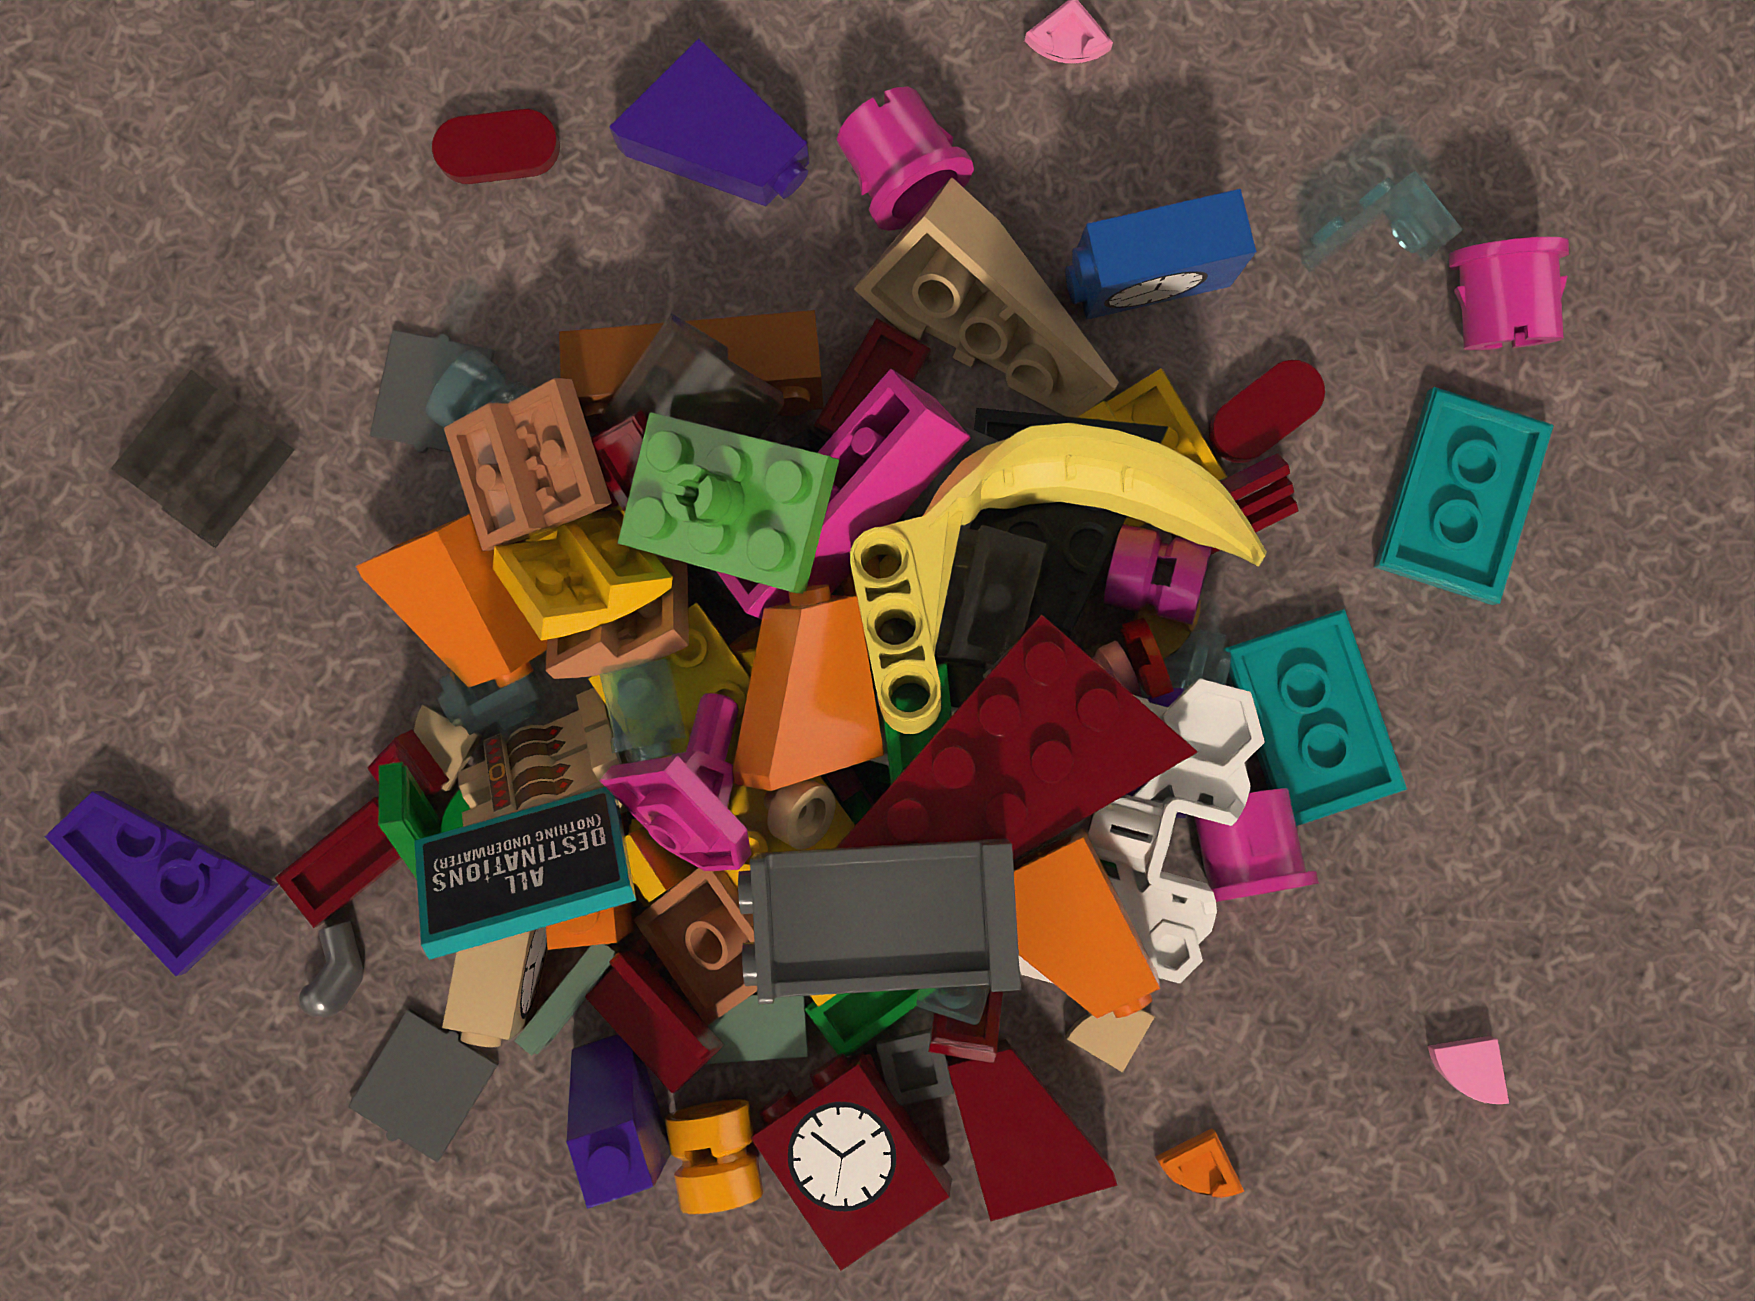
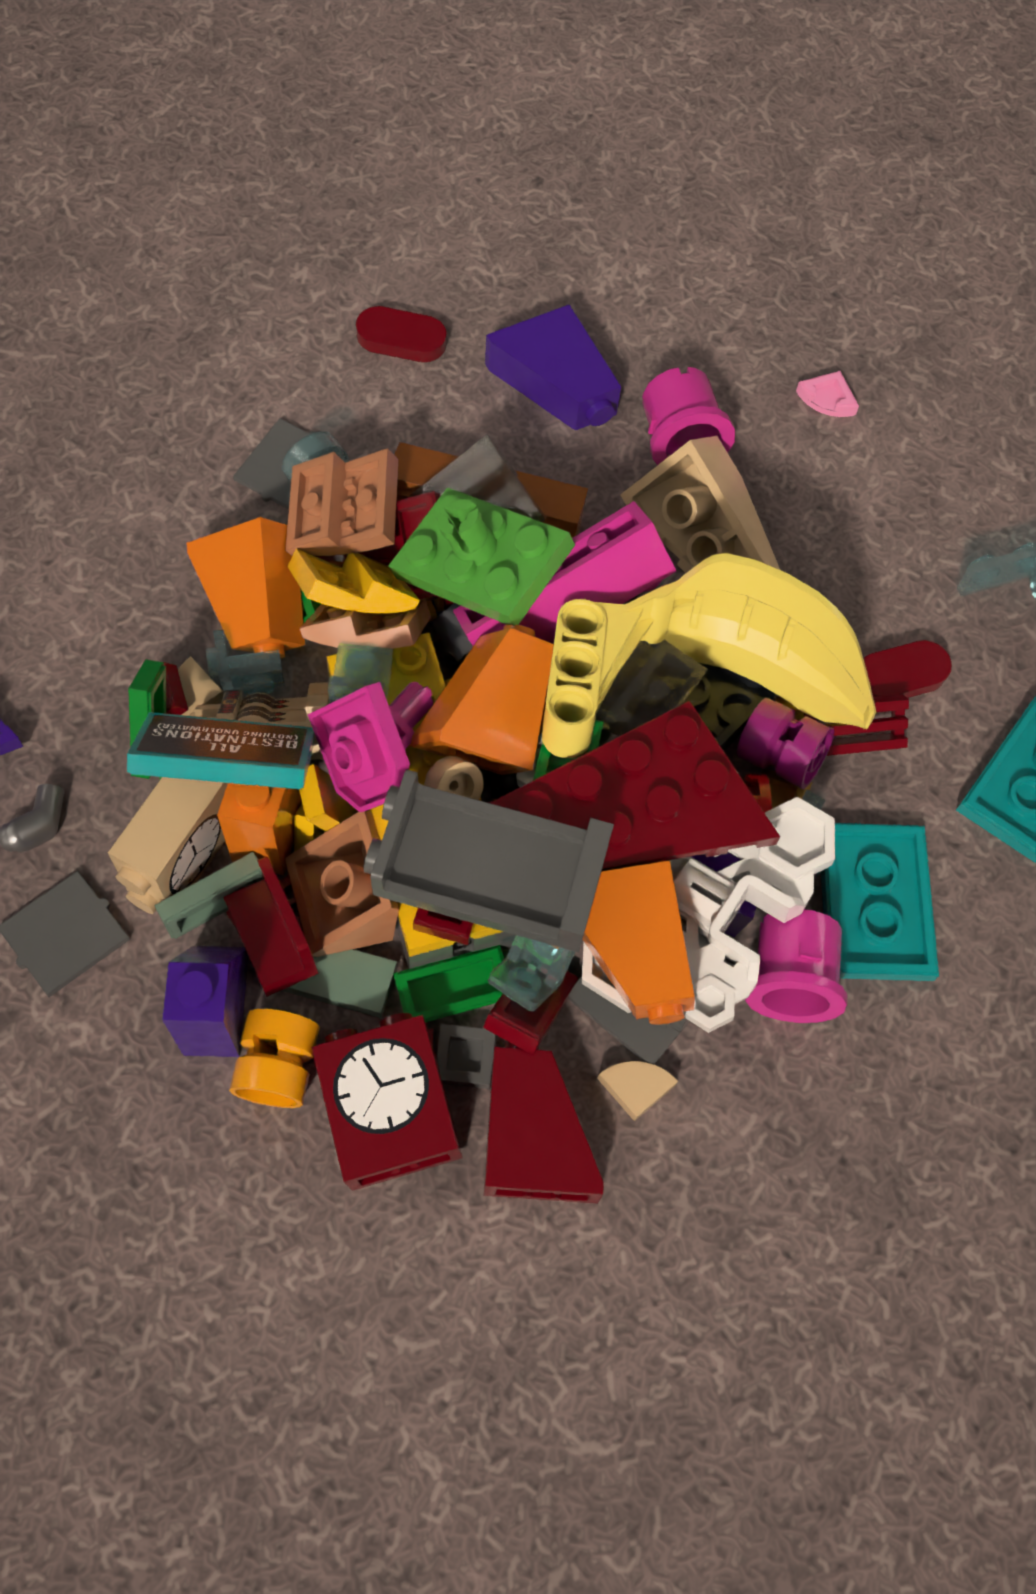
camera: 15 degrees right, 20 degrees down
clear smoke slope [111,370,296,548] -> none
dark red tile [274,797,402,928] -> none
blue brick [1065,189,1257,320] -> none
orange tile [1155,1128,1244,1198] -> none
bright pink tile [1428,1036,1509,1104] -> none

